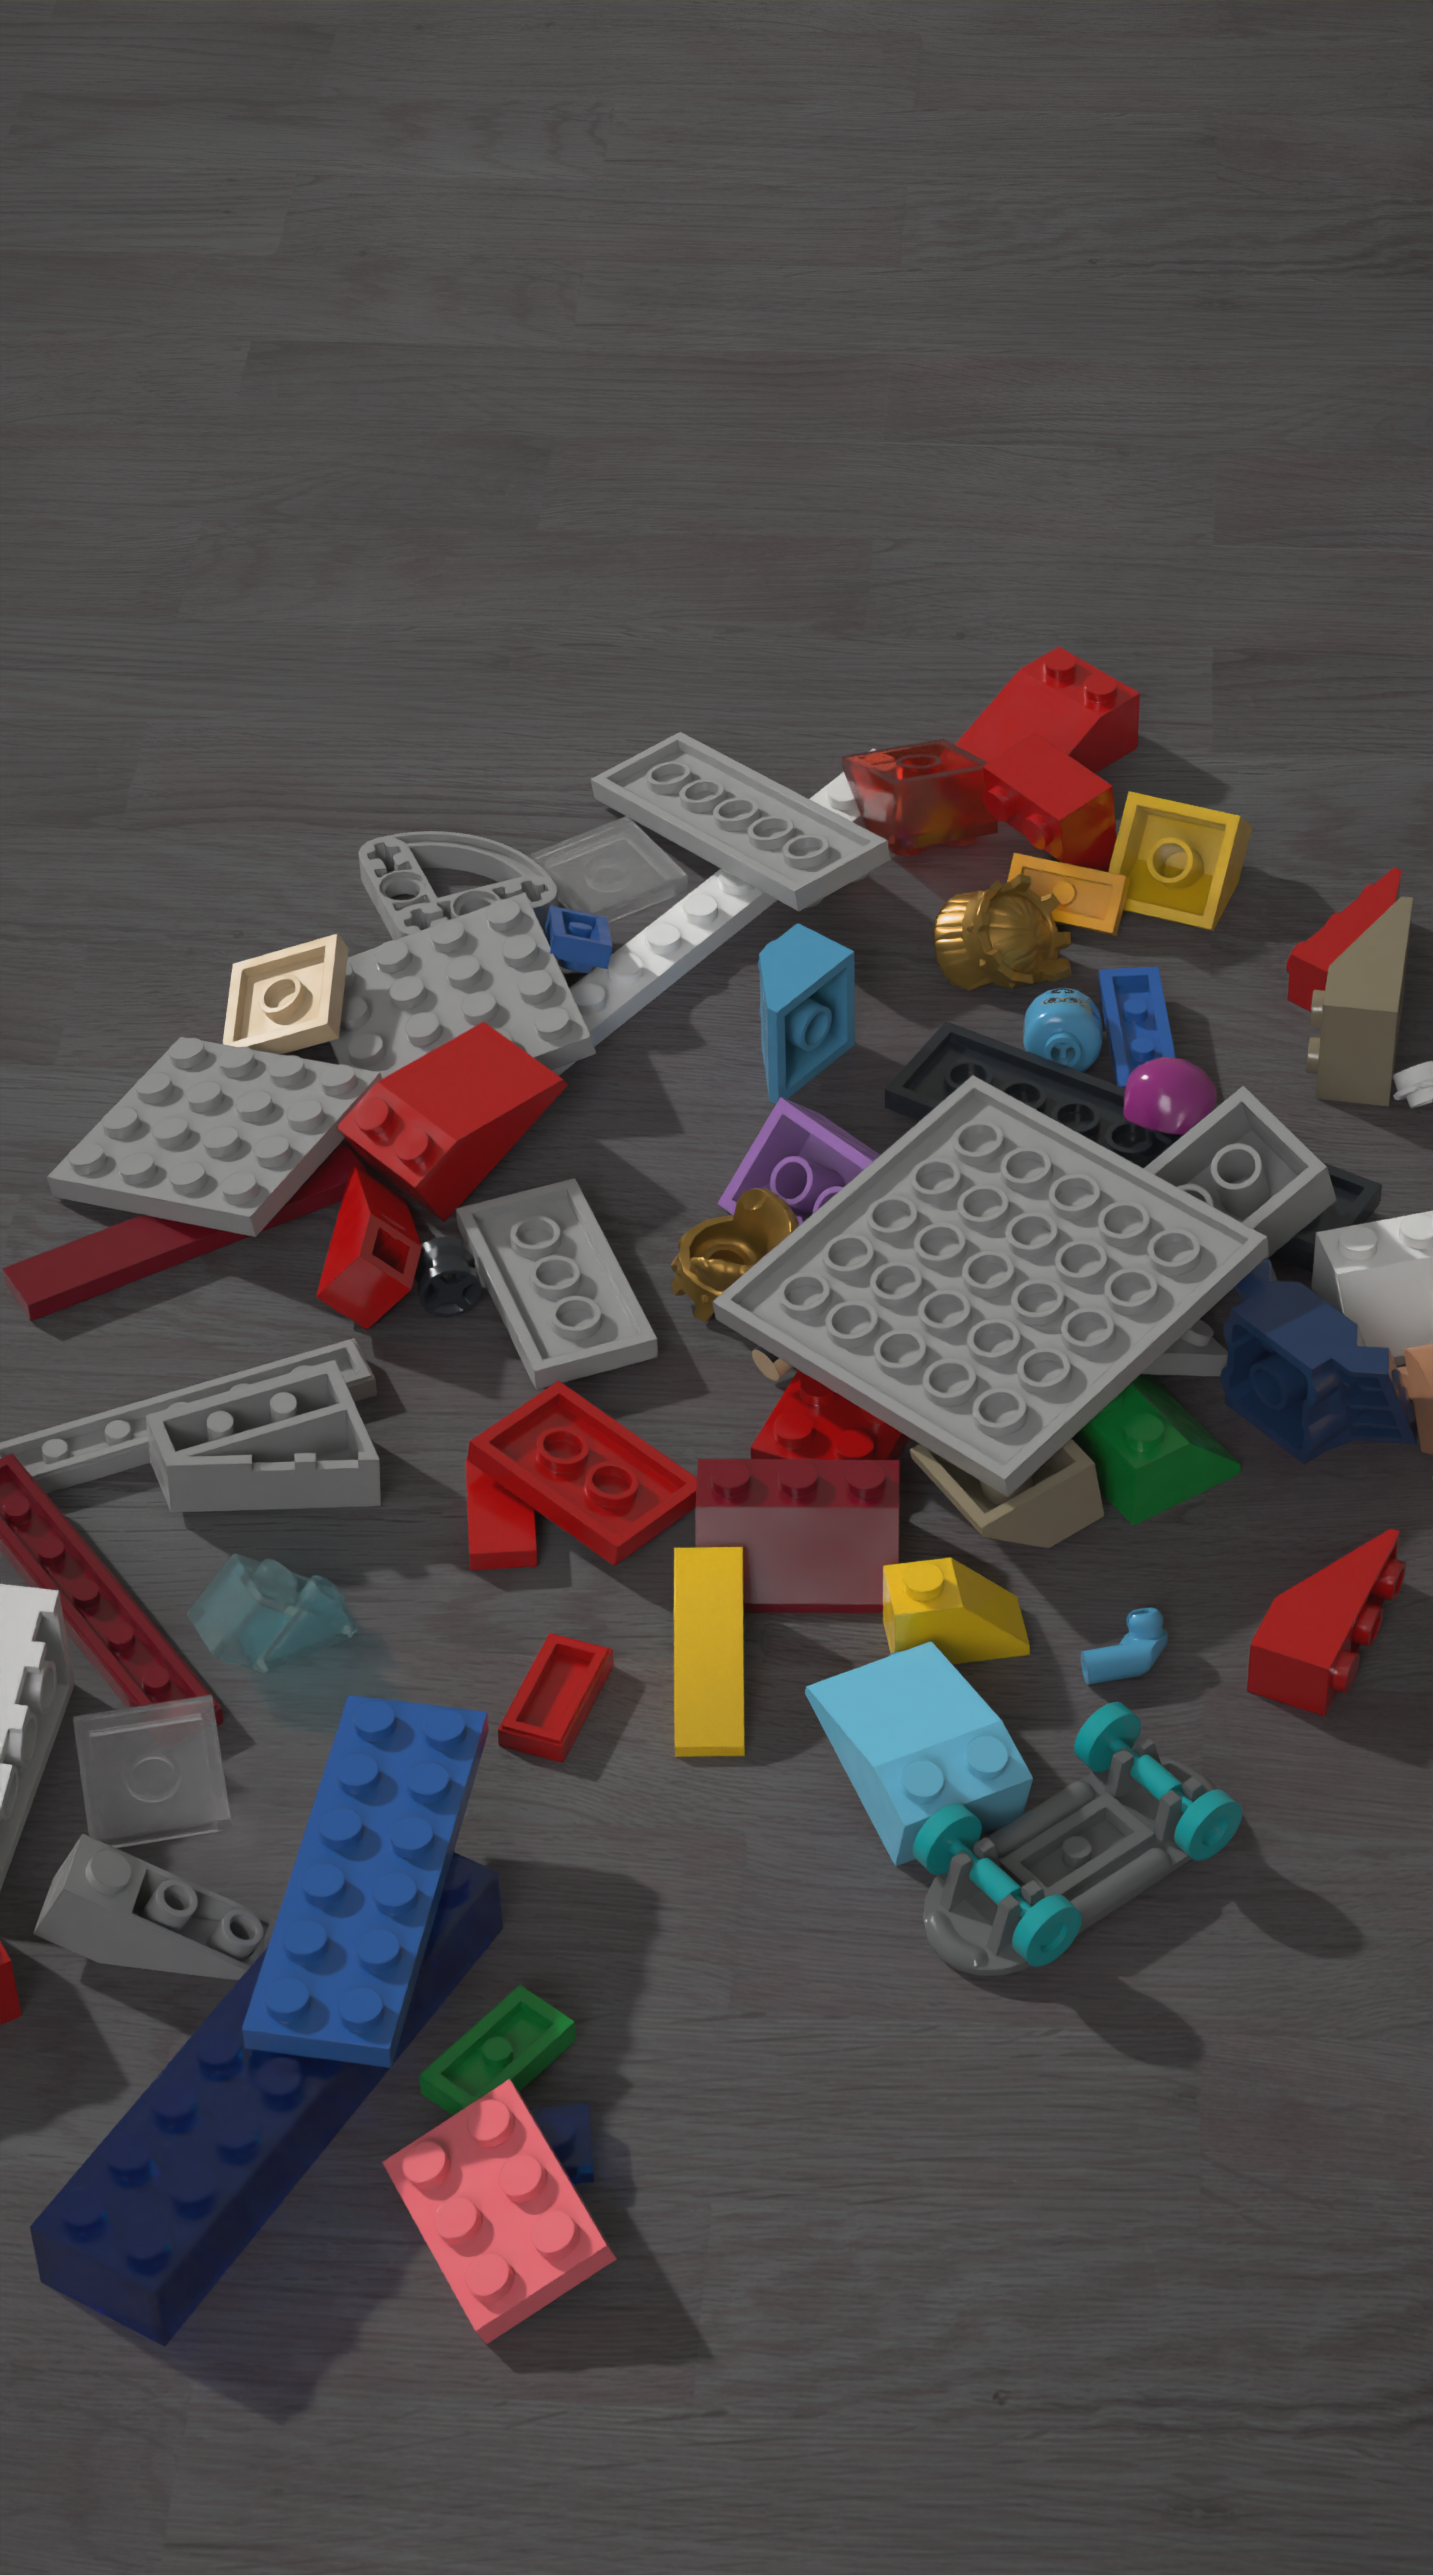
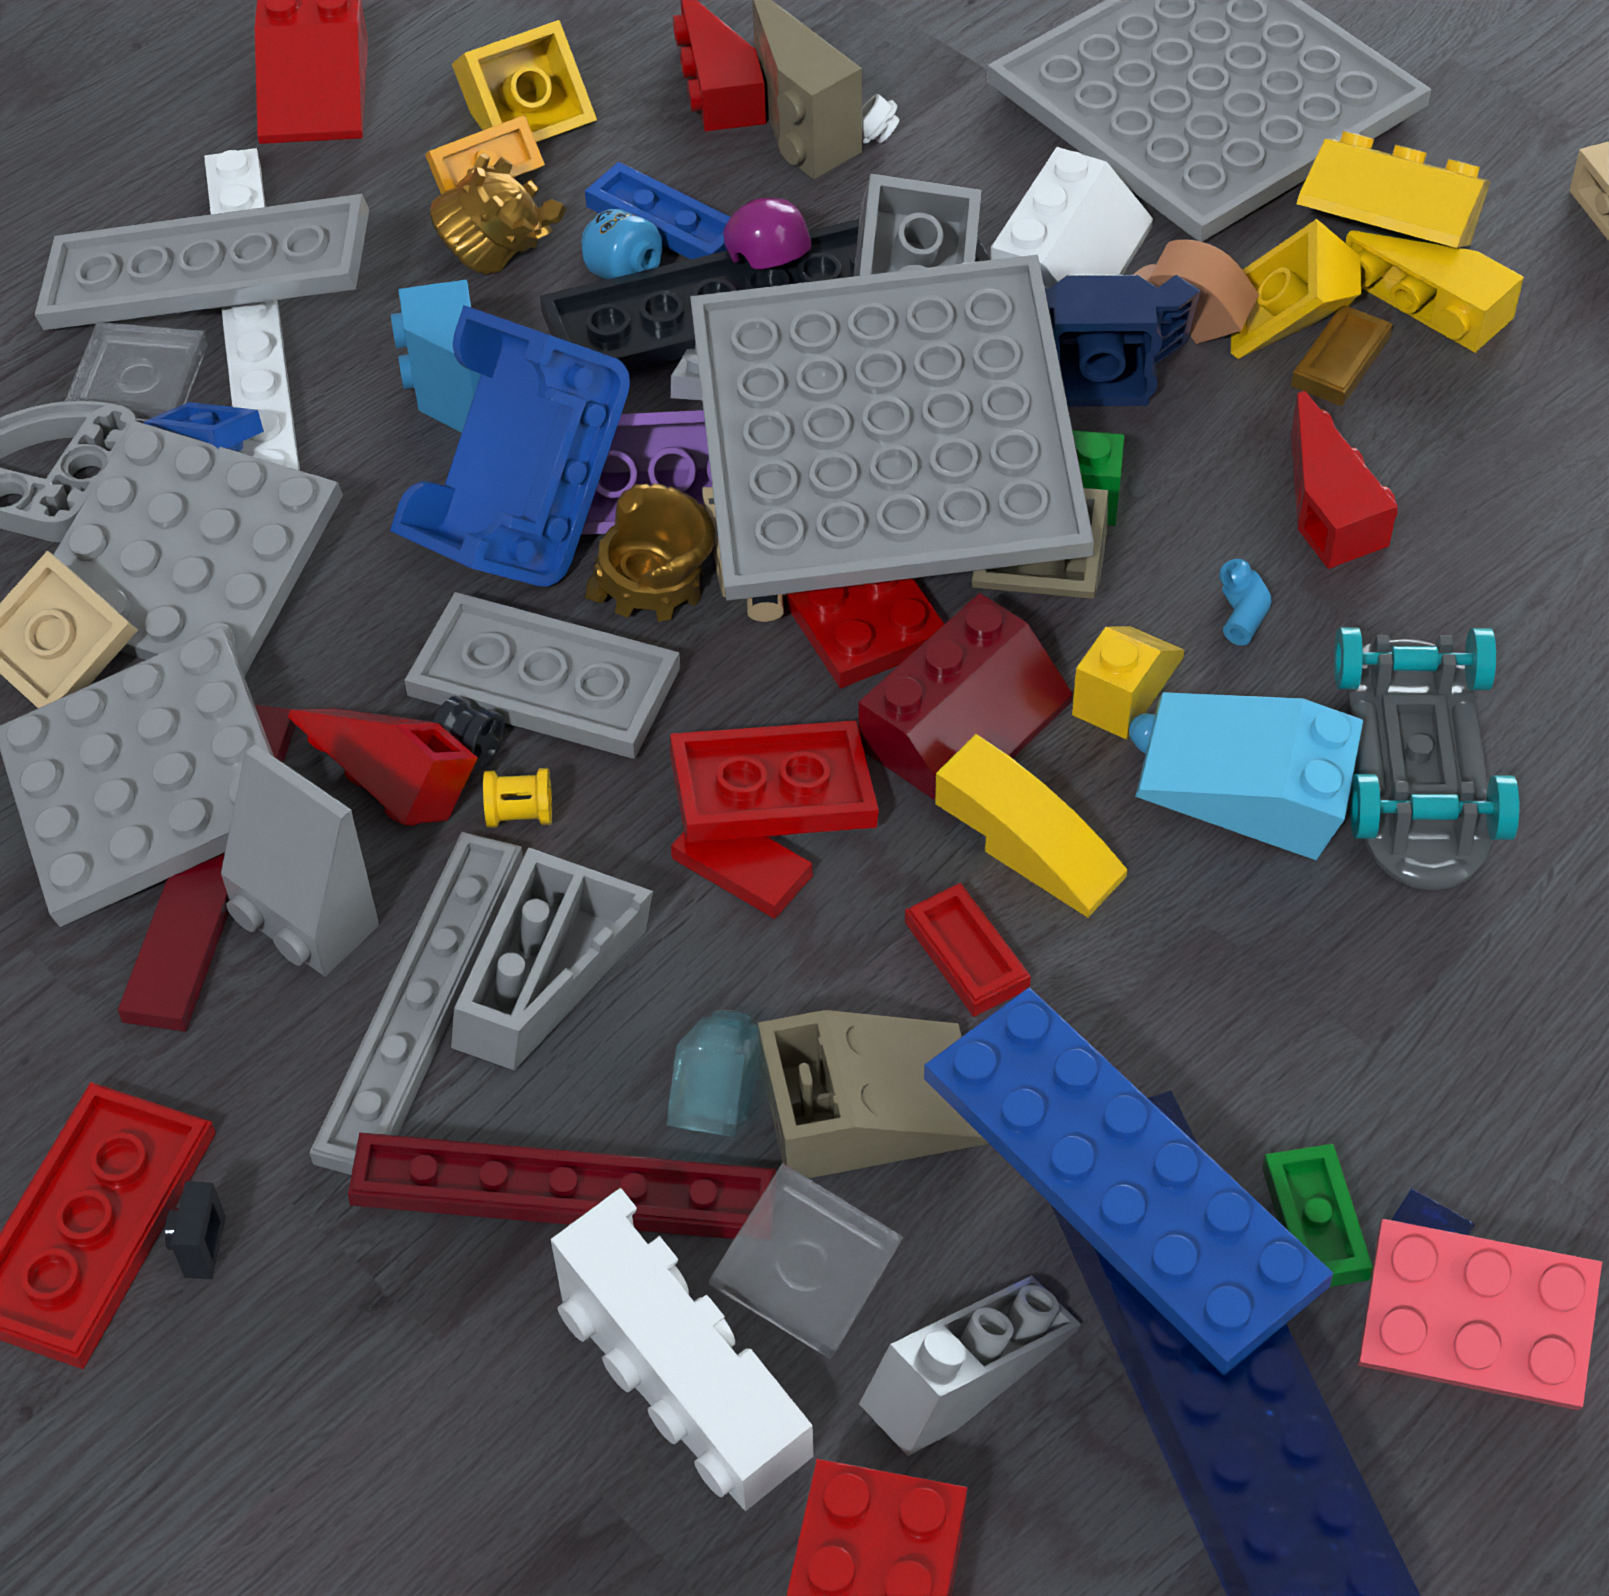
camera: 50 degrees left, 10 degrees up
red slope [336,1021,568,1223] -> none
clear red slope [842,739,998,856] -> none
red slope [982,732,1117,872] -> none
none -> light grey slope [221,744,380,977]
none -> blue windscreen [390,305,630,586]
none -> yellow bush [483,768,552,828]
none -> dark tan slope [758,1010,989,1183]

